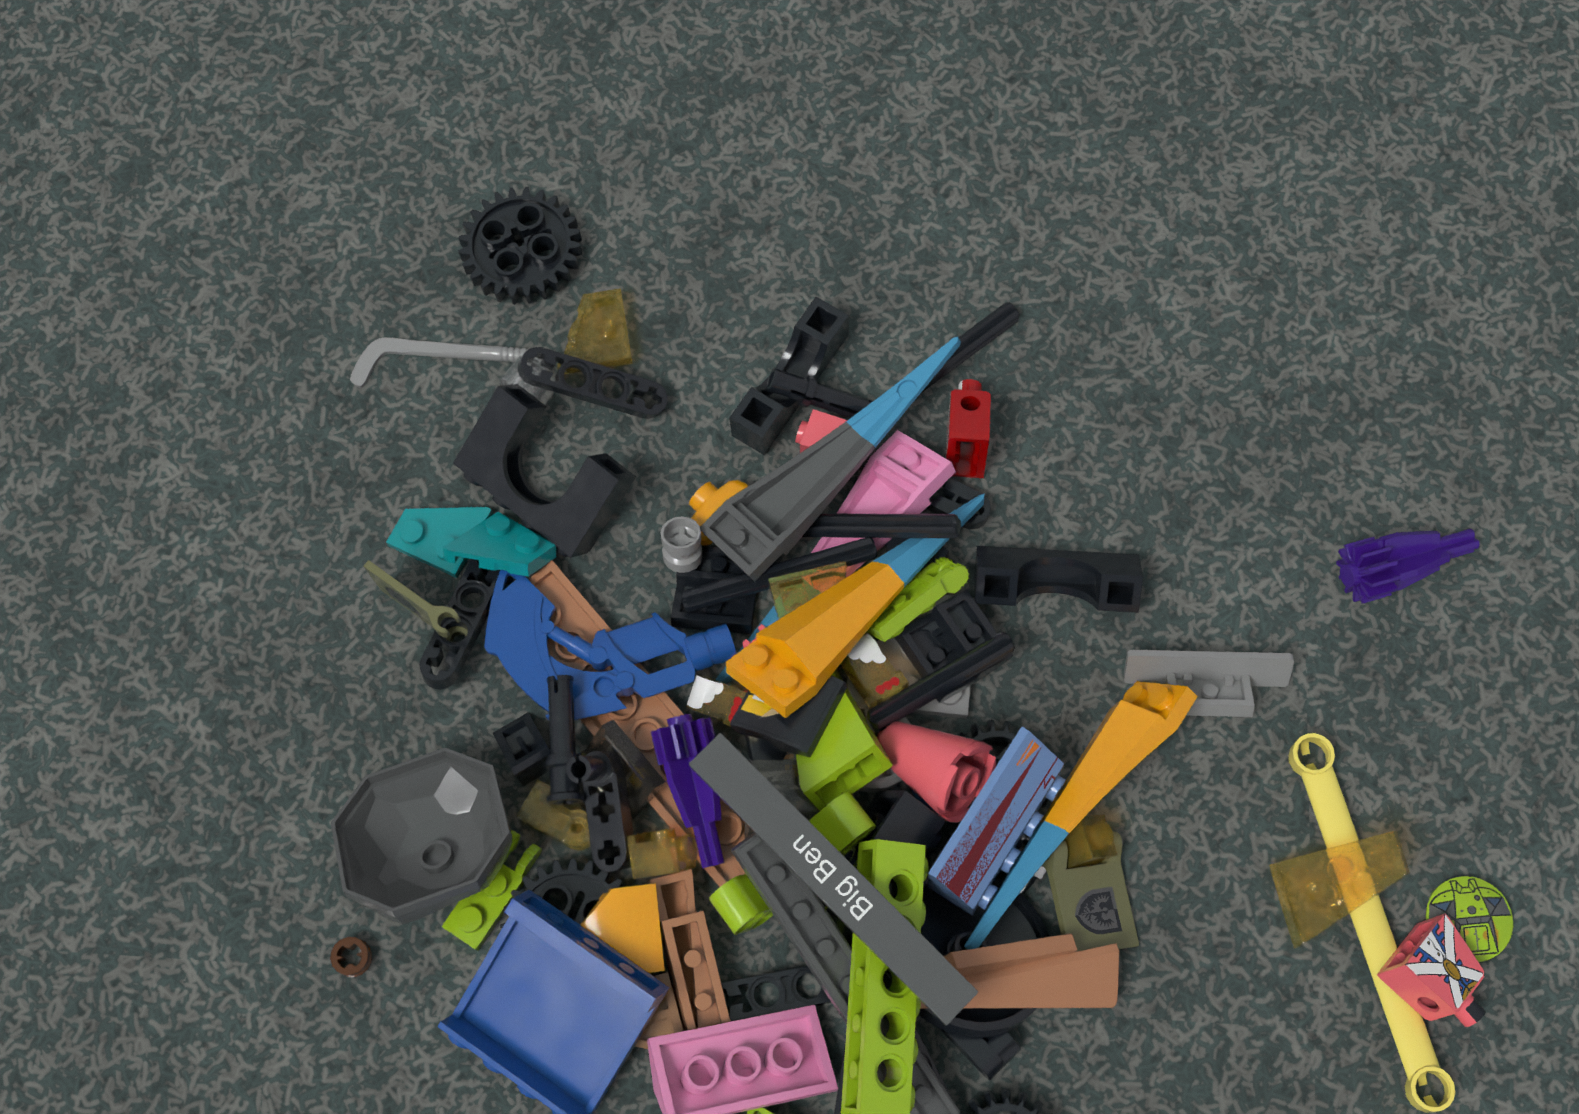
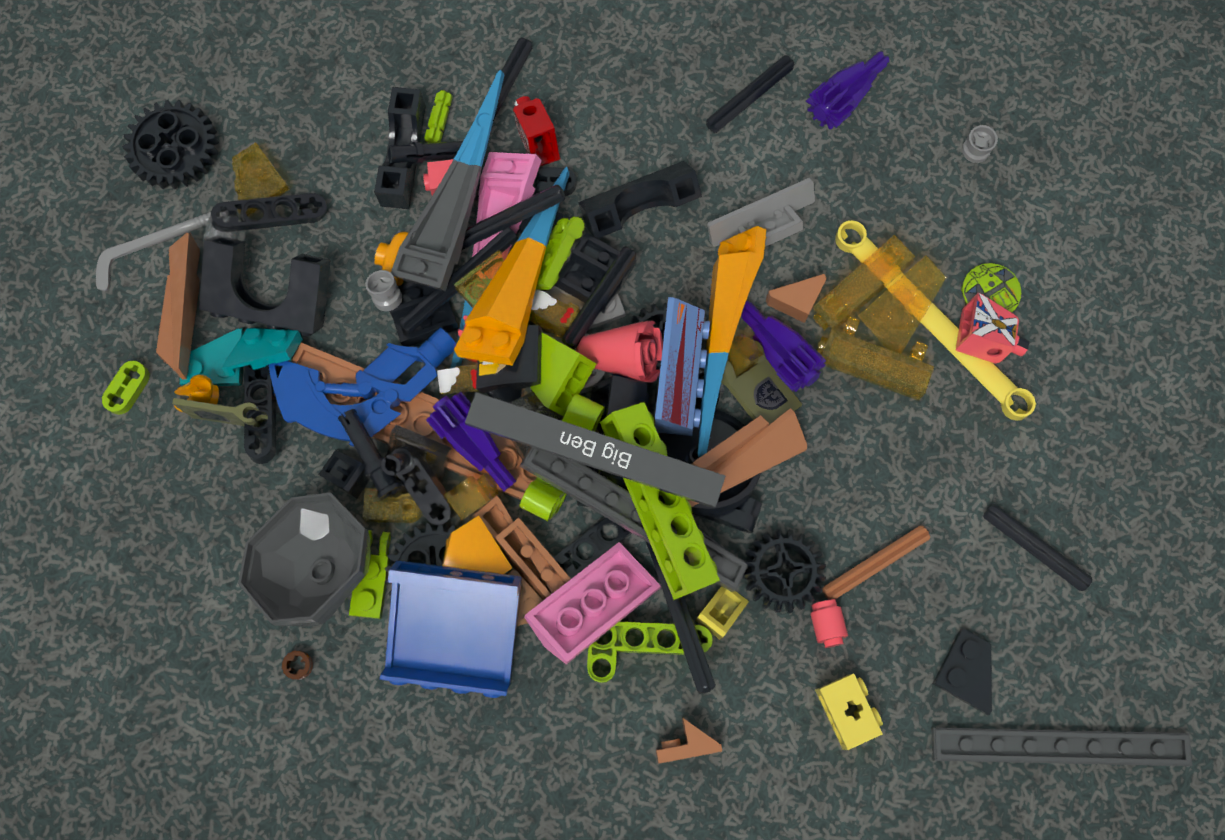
camera: 30 degrees left, 5 degrees up
none -> lime beam [102,361,150,415]
none -> nougat wedge [156,233,200,380]
none -> light orange piece [174,374,219,412]
none -> lime axle [424,90,453,143]
none -> black axle [706,55,794,133]
none -> dark purple piece [741,301,826,392]
none -> nougat slope [766,274,826,323]
none -> clear yellow brick [813,235,915,333]
none -> clear yellow brick [816,316,934,401]
none -> light grey wheel [962,125,998,163]

